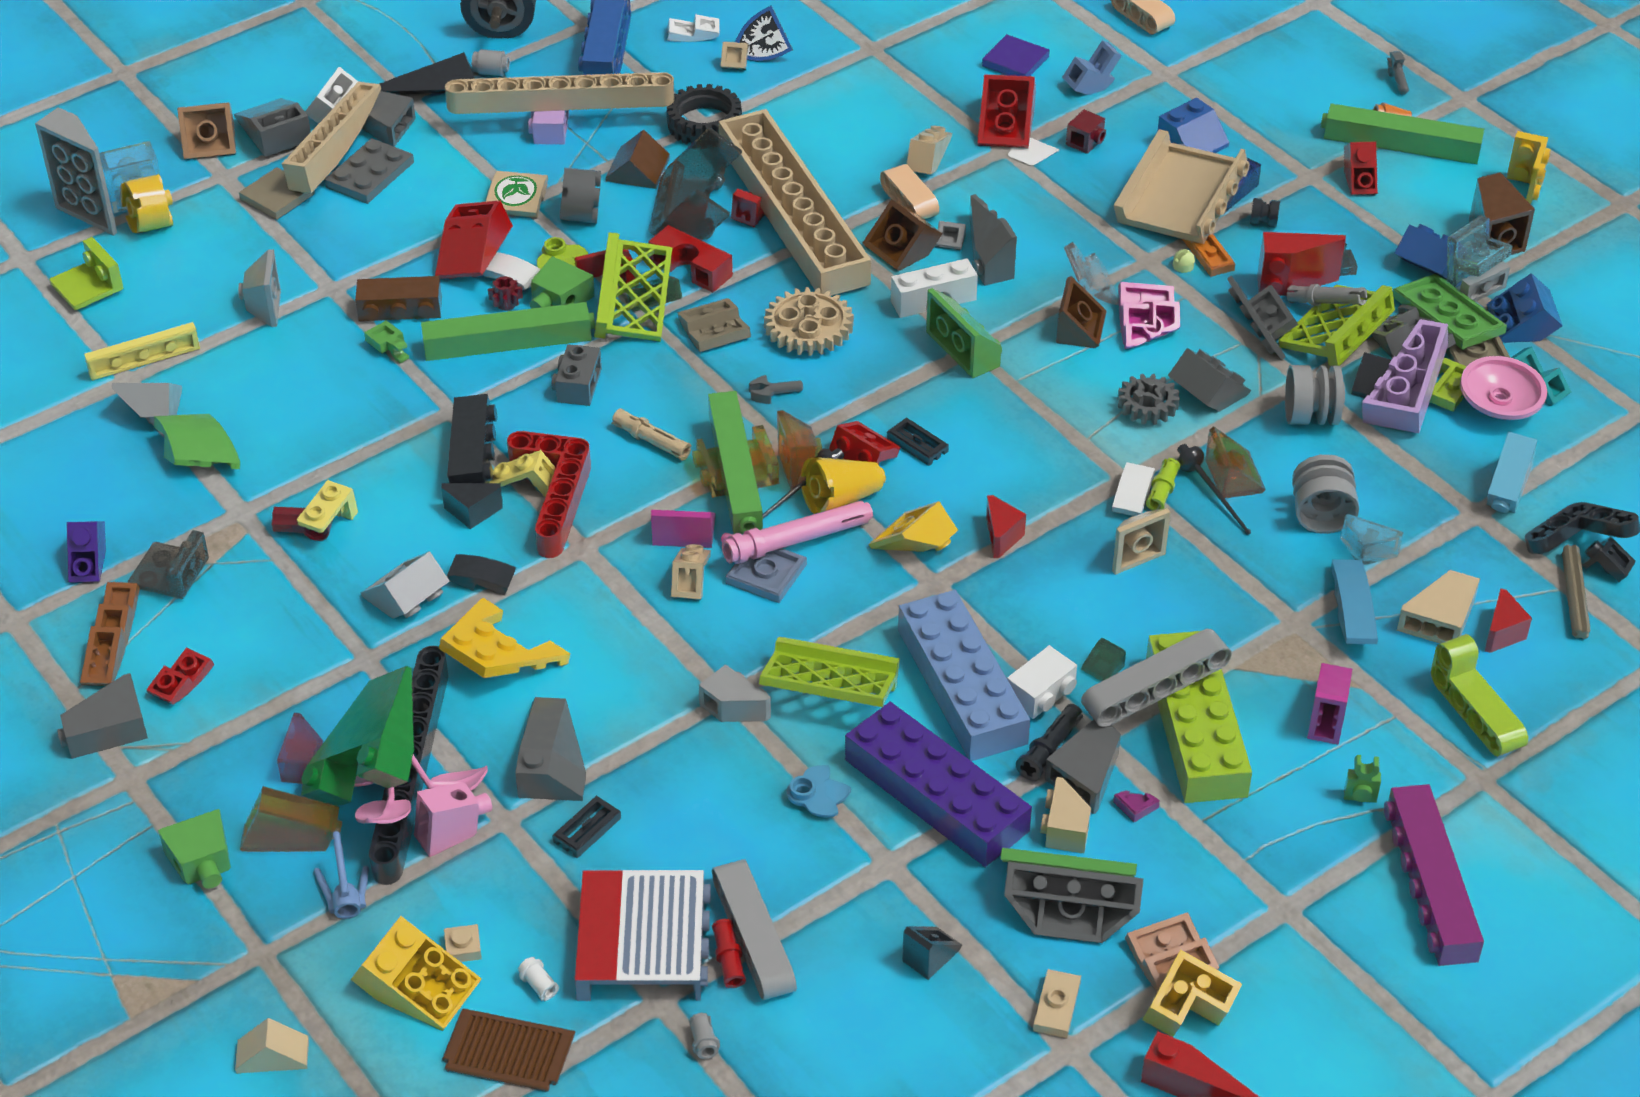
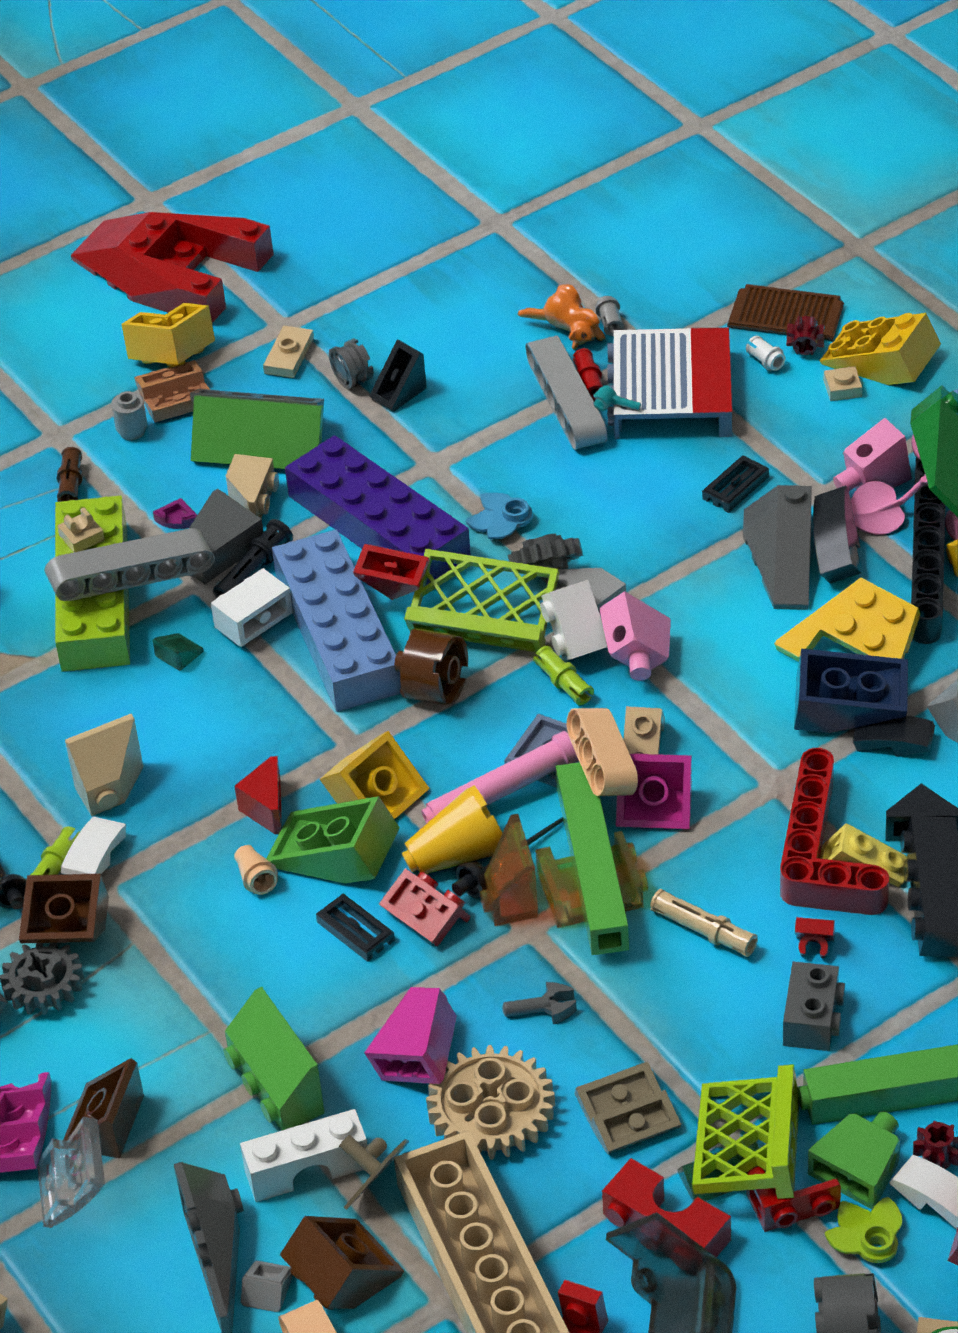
camera: 175 degrees left, 0 degrees up
none -> reddish brown slope [19,874,109,944]
none -> reddish brown pin [56,447,83,502]
none -> tan tile [57,507,105,552]
none -> light grey brick [111,391,147,440]
none -> light nougat cone [234,845,278,895]
none -> bright green slope [266,796,400,884]
none -> flat silver wheel [329,338,374,389]
none -> dark tan shield [339,1134,409,1210]
none -> red slope [353,544,430,600]
none -> dark pink slope [364,987,457,1084]
none -> reddish brown brick [394,628,468,704]
none -> dark grey gear [508,533,583,577]
none -> orange animal [517,284,606,350]
none -> lime pin [533,645,594,705]
none -> white brick [540,580,607,661]
none -> light nougat beam [566,708,638,796]
none -> teal hand [593,385,641,411]
none -> bright pink torso [599,591,671,681]
none -> dark red gear [786,316,825,355]
none -> dark blue slope [794,648,908,733]
none -> red tile [795,917,836,958]
none -> black slope [813,485,862,584]

